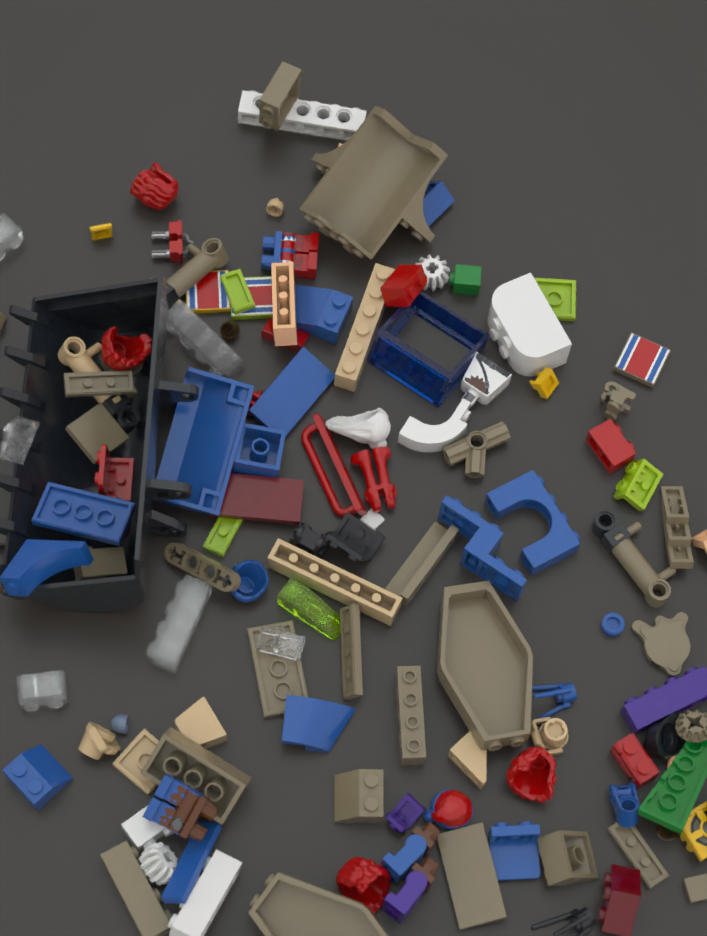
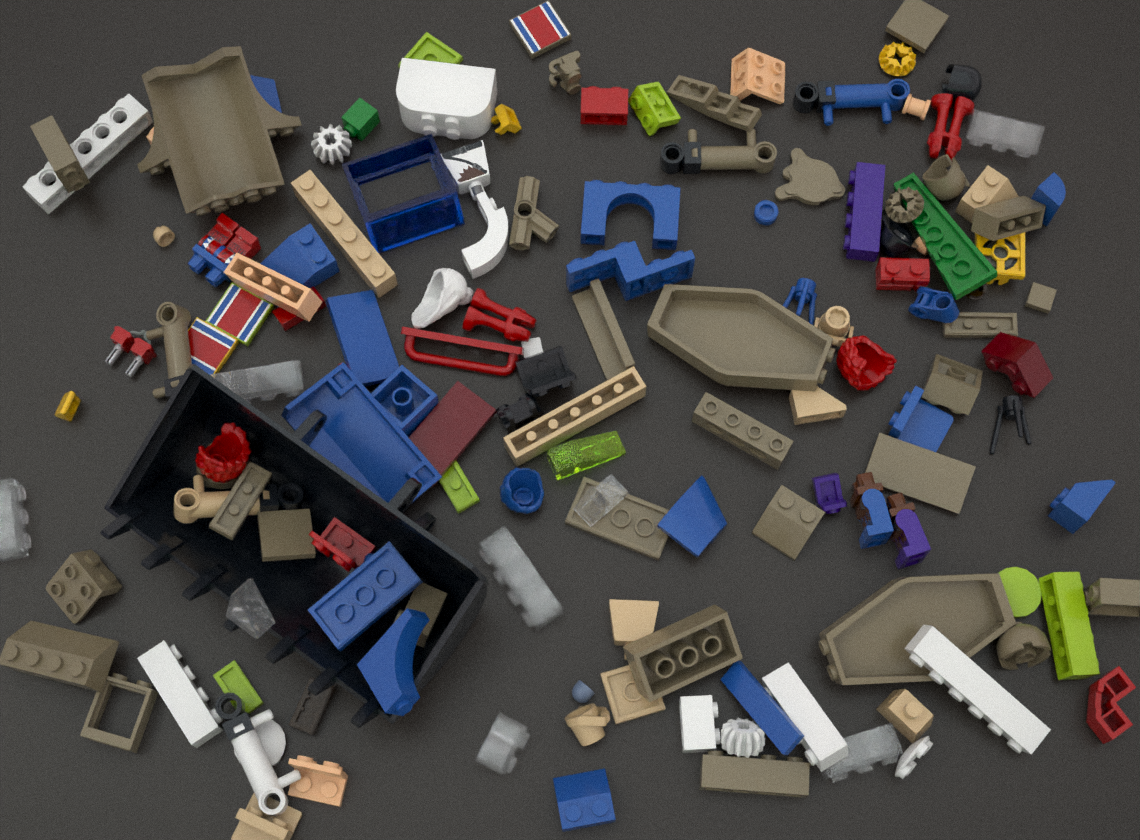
camera: 50 degrees left, 5 degrees up
red hair [129,162,179,210] -> none
hips [142,773,219,841] -> none
dark tan beam [164,543,241,592] -> none
lime tile [220,269,255,315] -> none
dark brown hinge [220,321,240,339] -> none
red hair [336,857,391,914] -> none
dark tan tile [340,603,363,700] -> none
red brick [380,264,427,307] -> none
red piece [424,789,474,830] -> none

